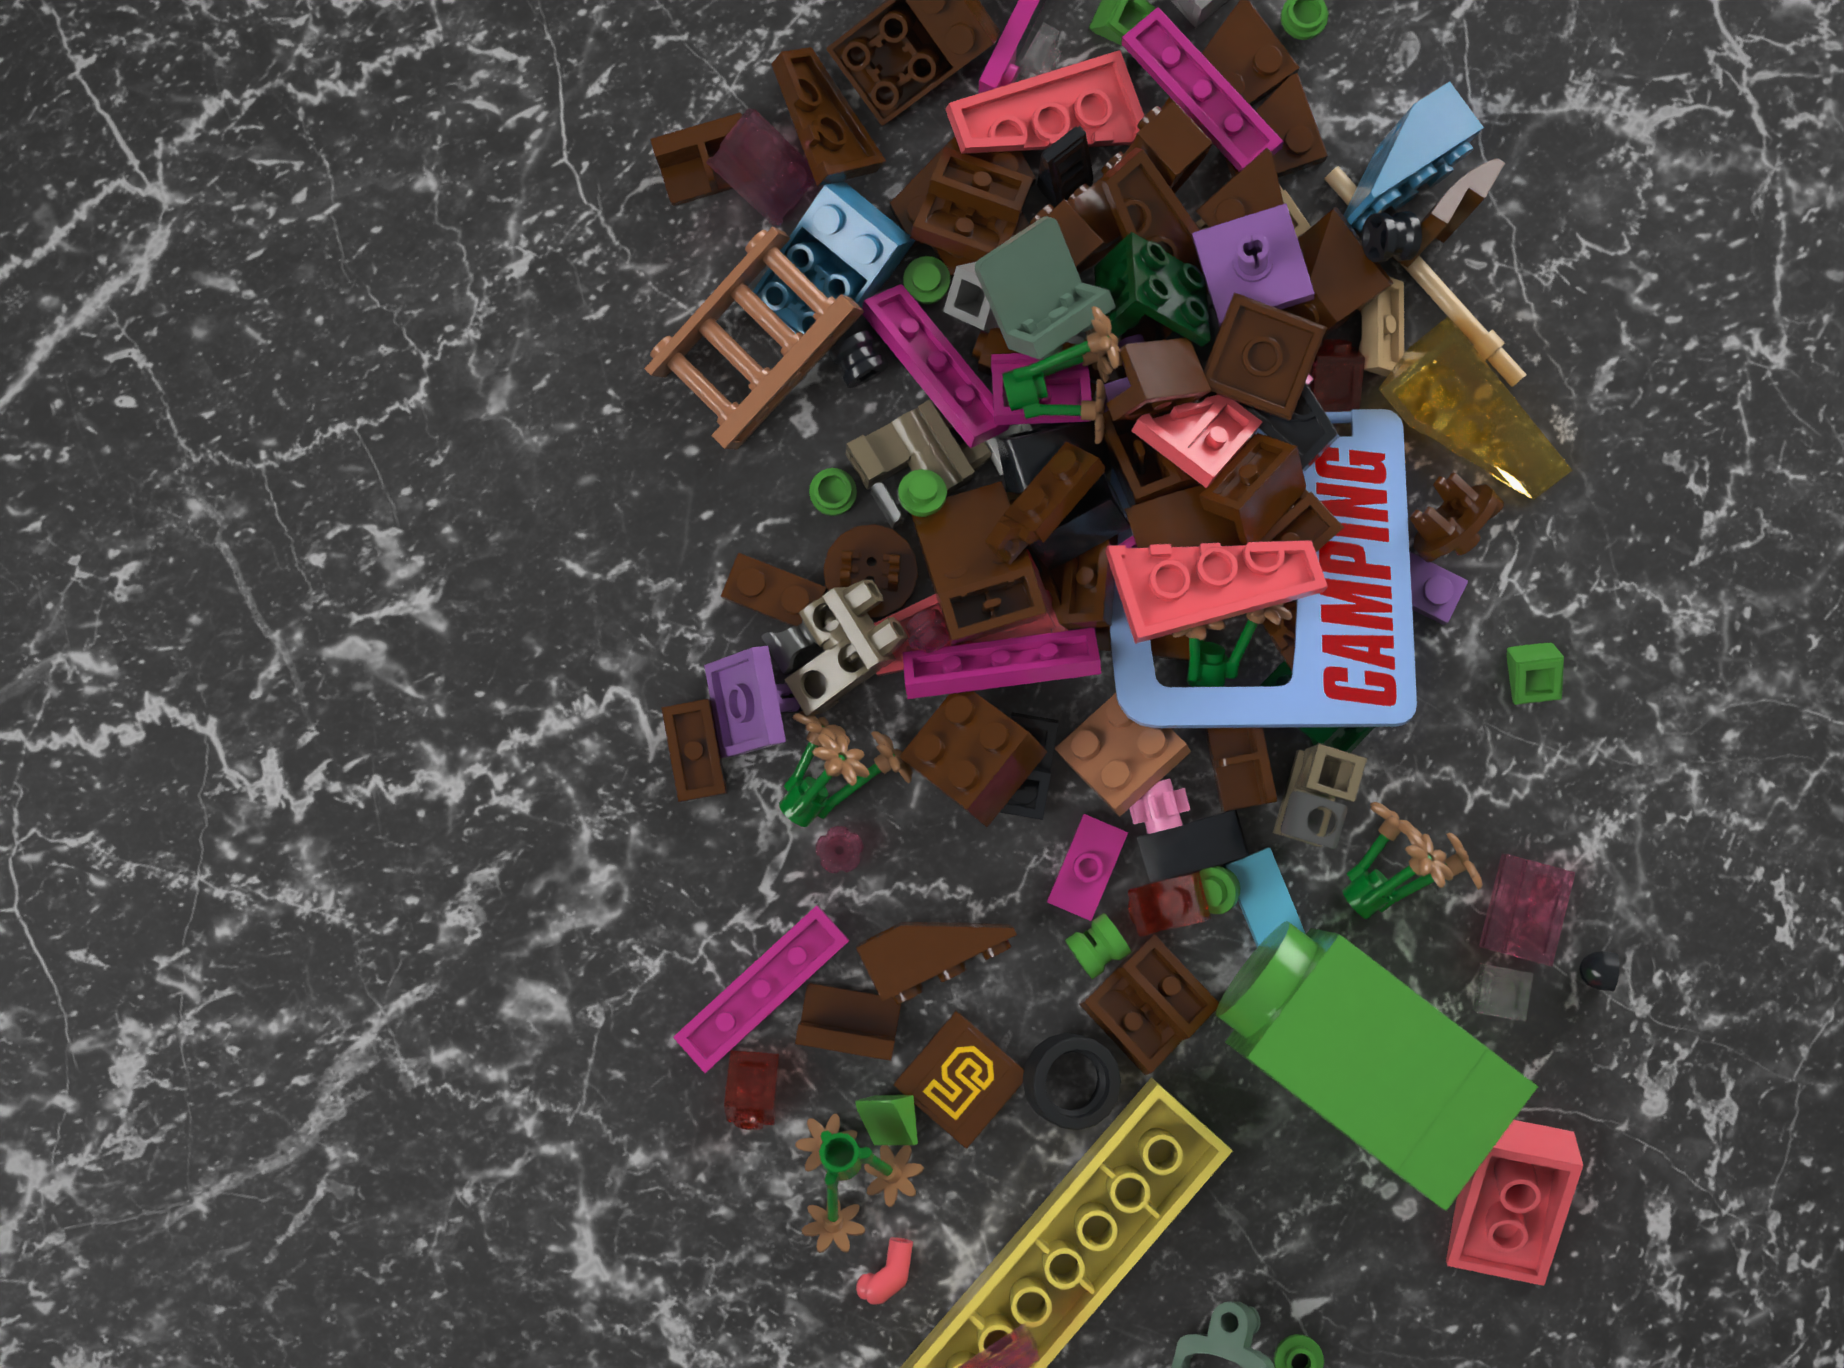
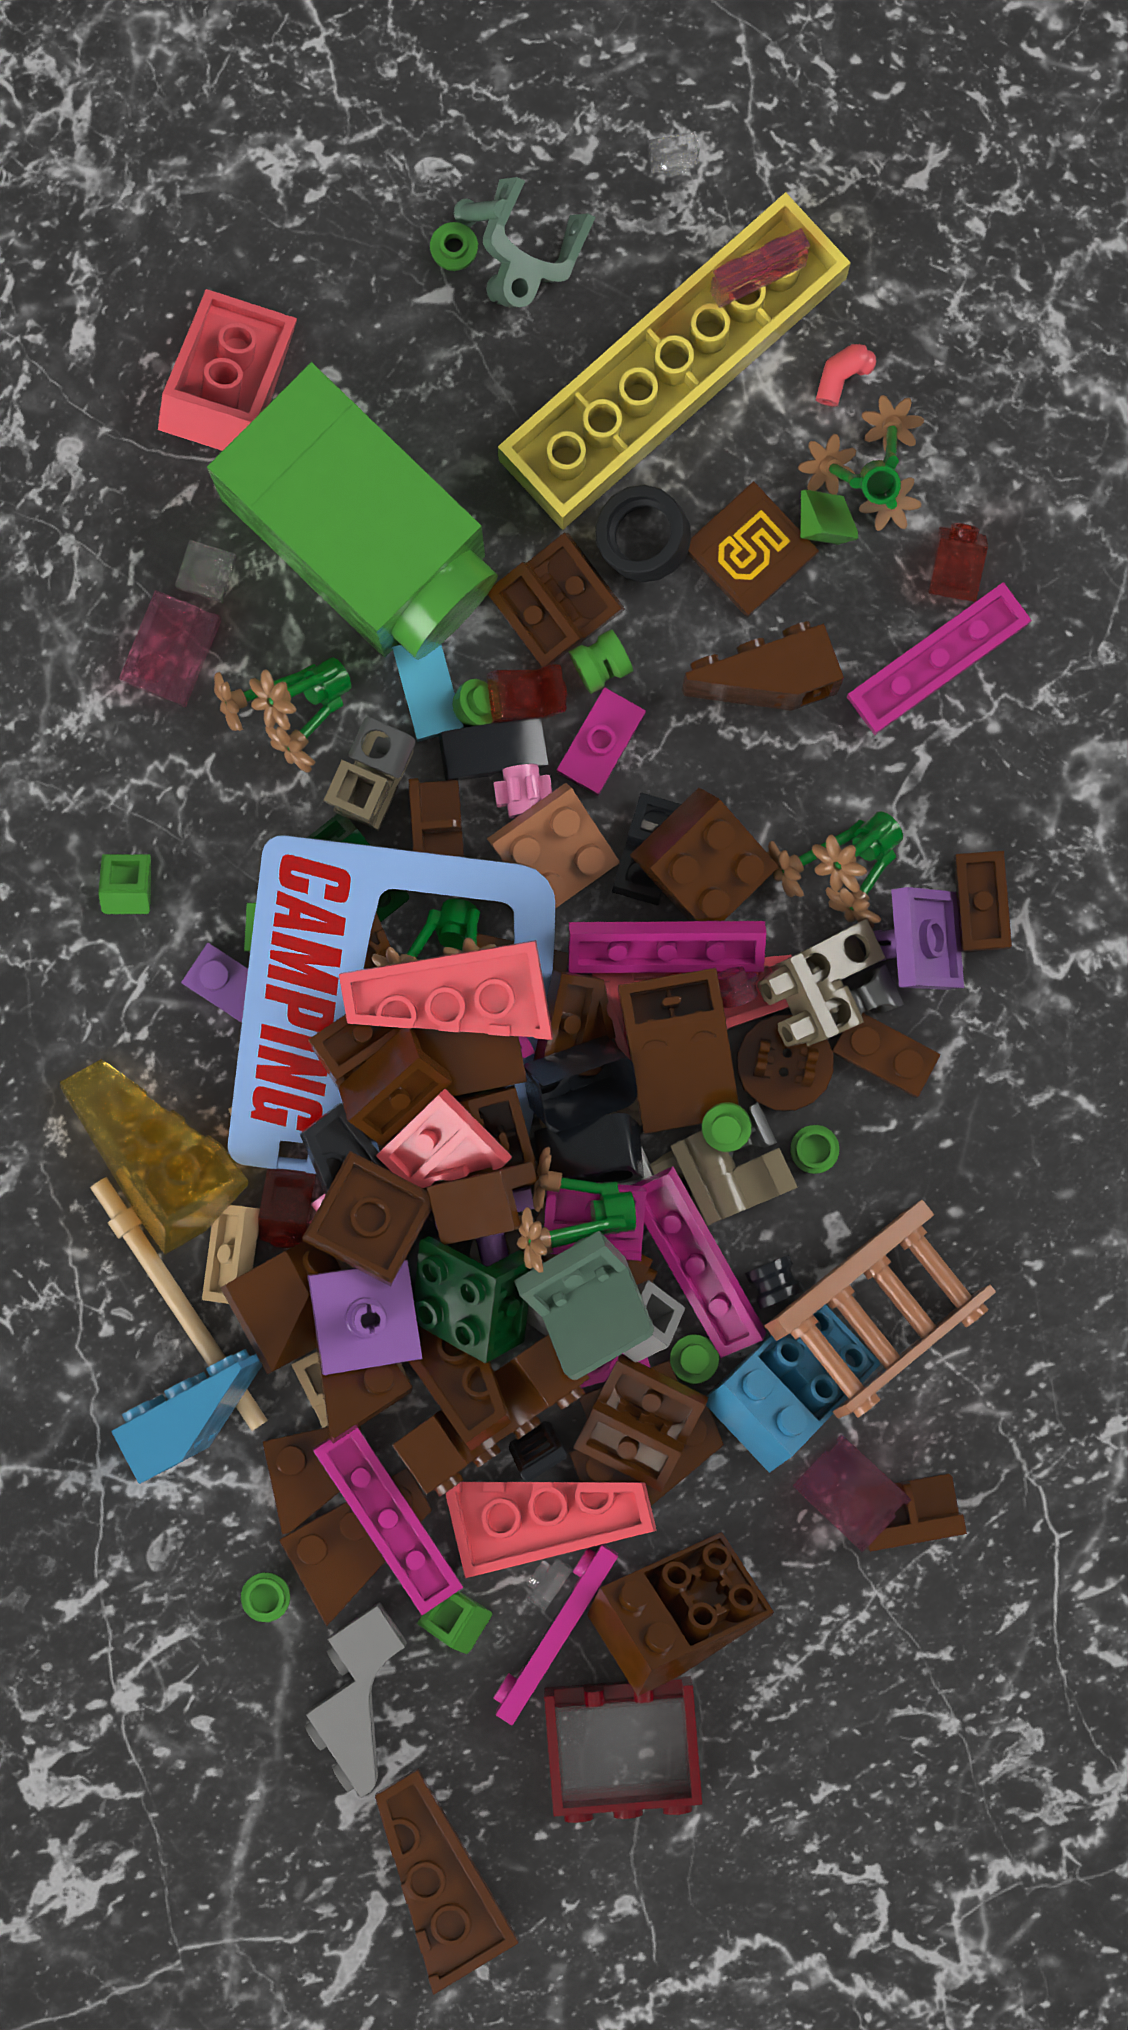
camera: 175 degrees left, 0 degrees up
reddish brown wing [771,47,887,187] -> none
reddish brown panel [795,983,901,1061] -> none
clear pink plate [816,826,863,873] -> none
reddish brown hinge [985,441,1105,565] -> none
black wheel [1362,211,1422,262] -> none
slope [1392,158,1505,268] -> none
reddish brown plate [1409,473,1504,563] -> none
black hinge [1579,951,1620,992] -> none

